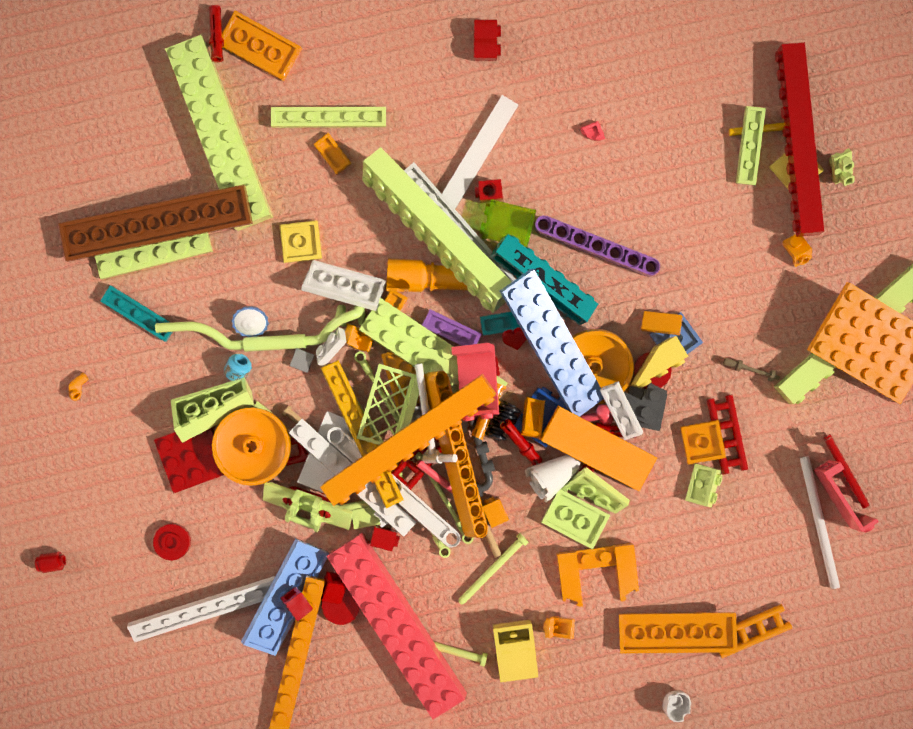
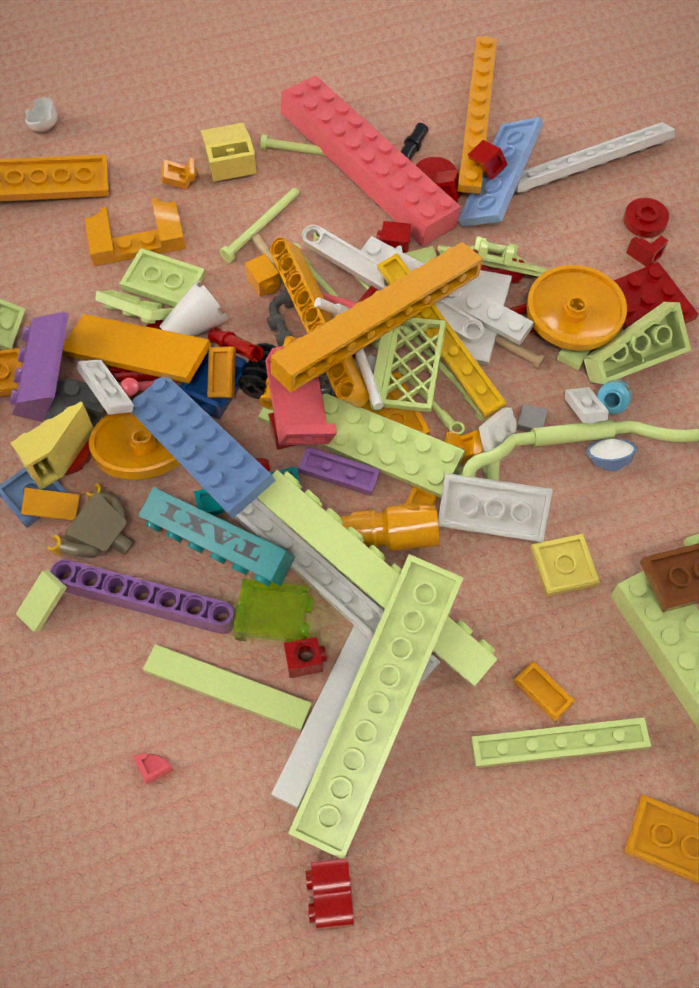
camera: 175 degrees right, 25 degrees down
none -> medium lavender slope [9,312,69,422]
none -> yellowish green tile [16,570,67,632]
none -> dark tan torso [47,483,133,558]
none -> yellowish green tile [143,644,312,732]
none -> yellowish green plate [288,554,464,859]
none -> black pin [400,123,429,160]
none -> white plate [564,387,609,424]
none -> red panel [626,235,669,267]

